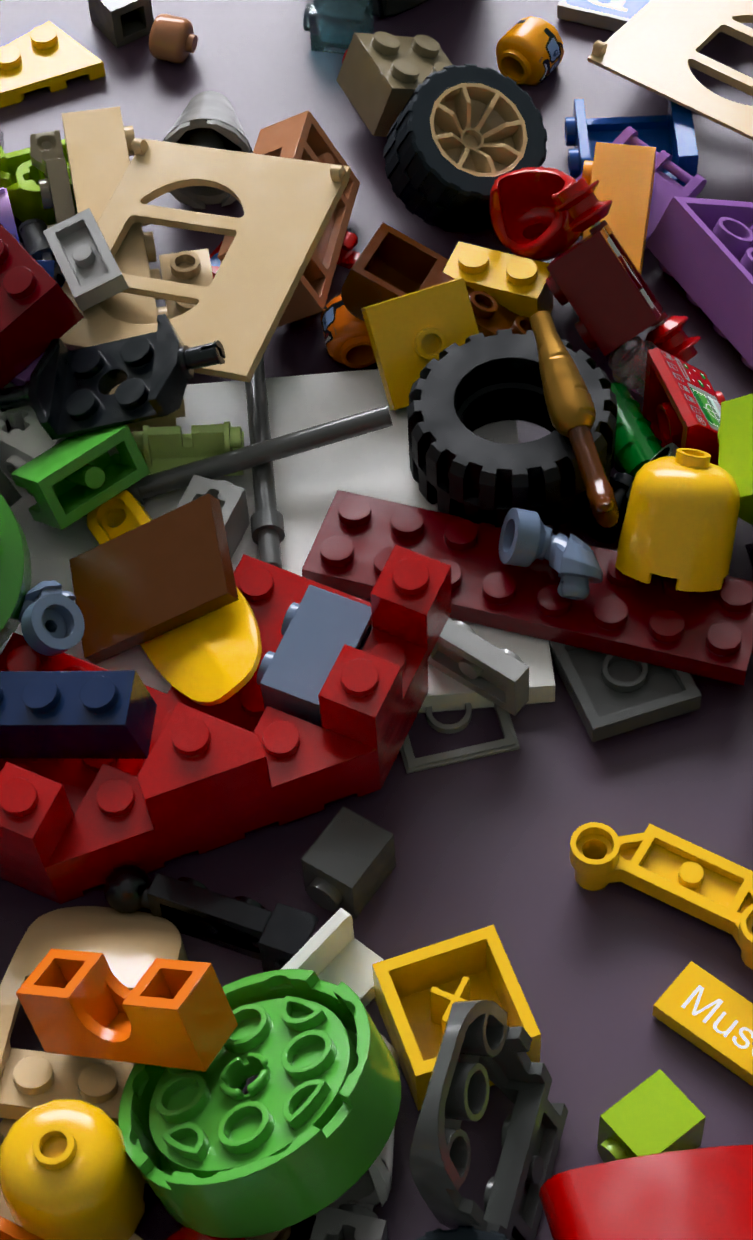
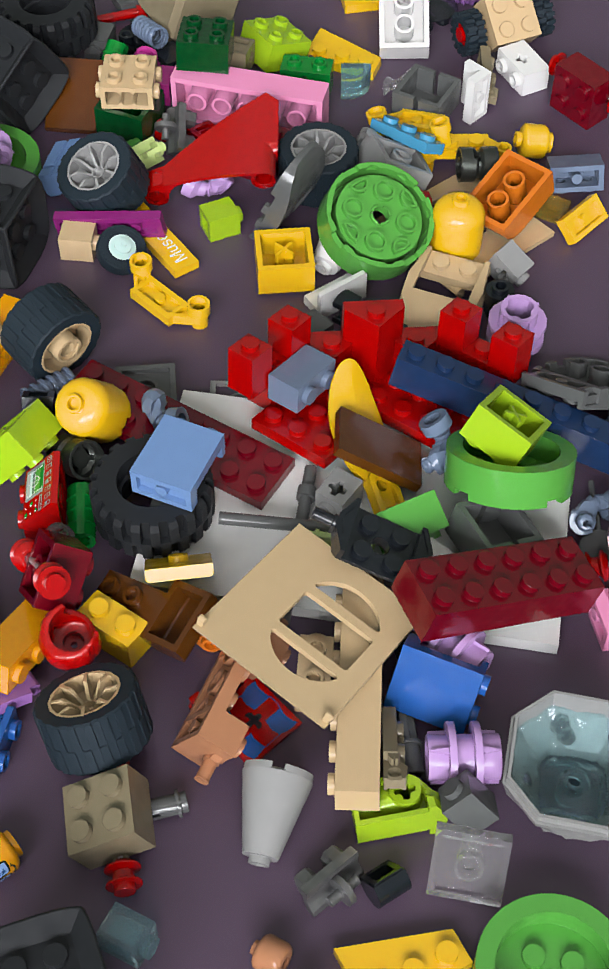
camera: 170 degrees left, 0 degrees up
orange arch [16,948,238,1072] -> none
light grey plate [43,208,129,311] -> none
light grey plate [428,618,529,716] -> none
pearl gold piece [529,311,619,528] -> none
none -> medium blue panel [129,414,225,512]
none -> dark grey pin [150,789,190,821]
none -> flat silver hips [294,845,364,918]
none -> black brick [360,860,412,909]

